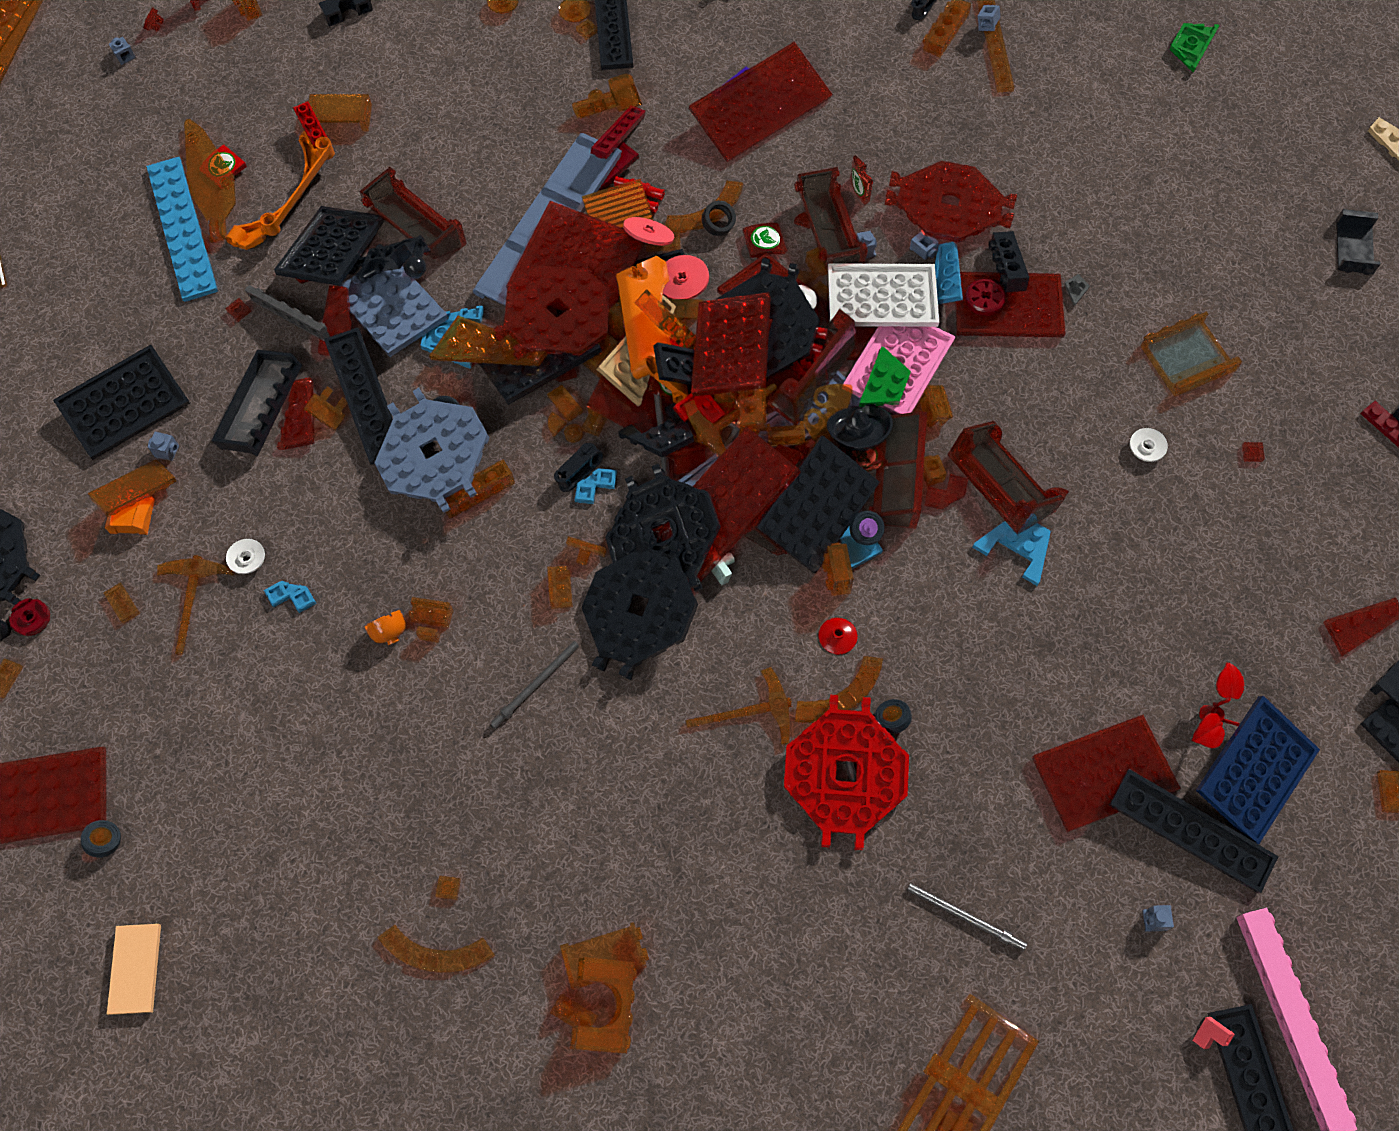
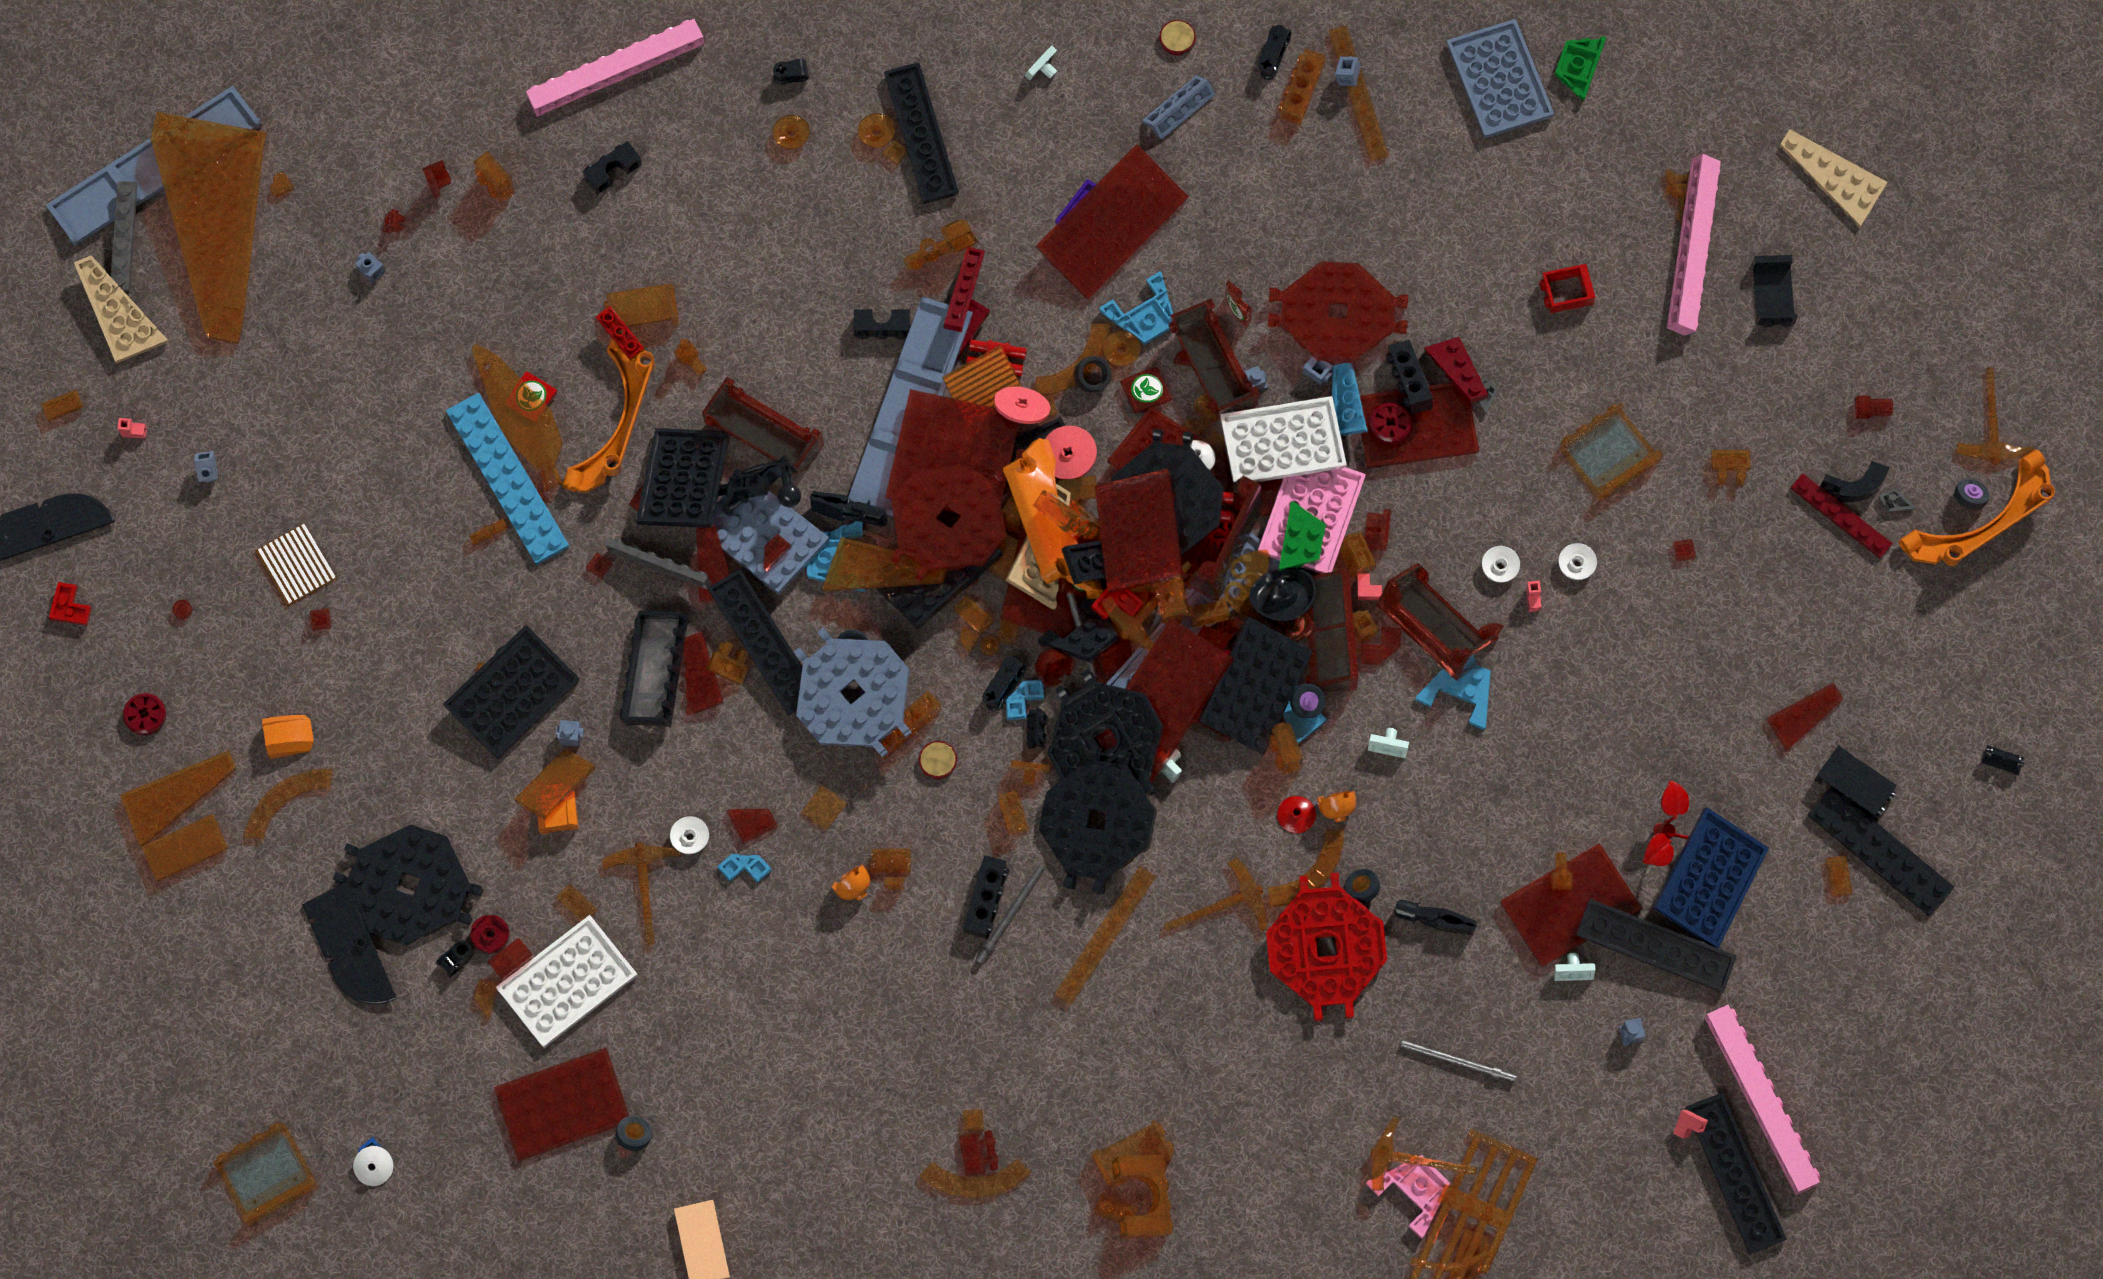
camera: 10 degrees left, 5 degrees up
none -> clear orange pin [469,518,508,546]
none -> clear red panel [488,938,534,982]
none -> white plate [496,915,638,1048]
none -> clear orange axle [674,339,707,376]
none -> clear red wing [726,809,778,844]
none -> clear red tile [764,534,792,572]
none -> clear orange piece [801,785,847,830]
none -> black arm [810,491,888,527]
none -> black arch [853,309,911,339]
none -> pearl gold tile [919,741,957,780]
none -> clear red plate [959,1130,999,1176]
none -> black brick [963,855,1010,939]
none -> black hinge [1026,707,1047,749]
none -> clear red cylinder [1035,649,1074,687]
none -> clear orange tile [1055,866,1156,1005]
none -> dark azure wing [1099,271,1176,345]
none -> clear orange dish [1103,331,1141,366]
none -> sand blue fence [1142,75,1215,139]
none -> orange cylinder [1317,791,1356,822]
none -> coral piece [1357,574,1382,600]
none -> clear red panel [1364,509,1391,551]
none -> bright pink wing [1366,1155,1450,1239]
none -> light aqua tile [1368,728,1409,758]
none -> clear orange piece [1370,1117,1477,1191]
none -> black arm [1394,900,1477,935]
none -> dark red wing [1424,337,1488,404]
none -> sand blue plate [1446,19,1554,139]
none -> white dish [1482,546,1520,583]
none -> coral piece [1526,581,1542,612]
none -> red window [1539,264,1596,314]
none -> clear orange axle [1551,852,1573,890]
none -> light aqua tile [1554,953,1595,981]
none -> clear orange piece [1665,170,1690,226]
none -> bright pink brick [1667,154,1721,335]
none -> clear orange plate [1711,450,1751,485]

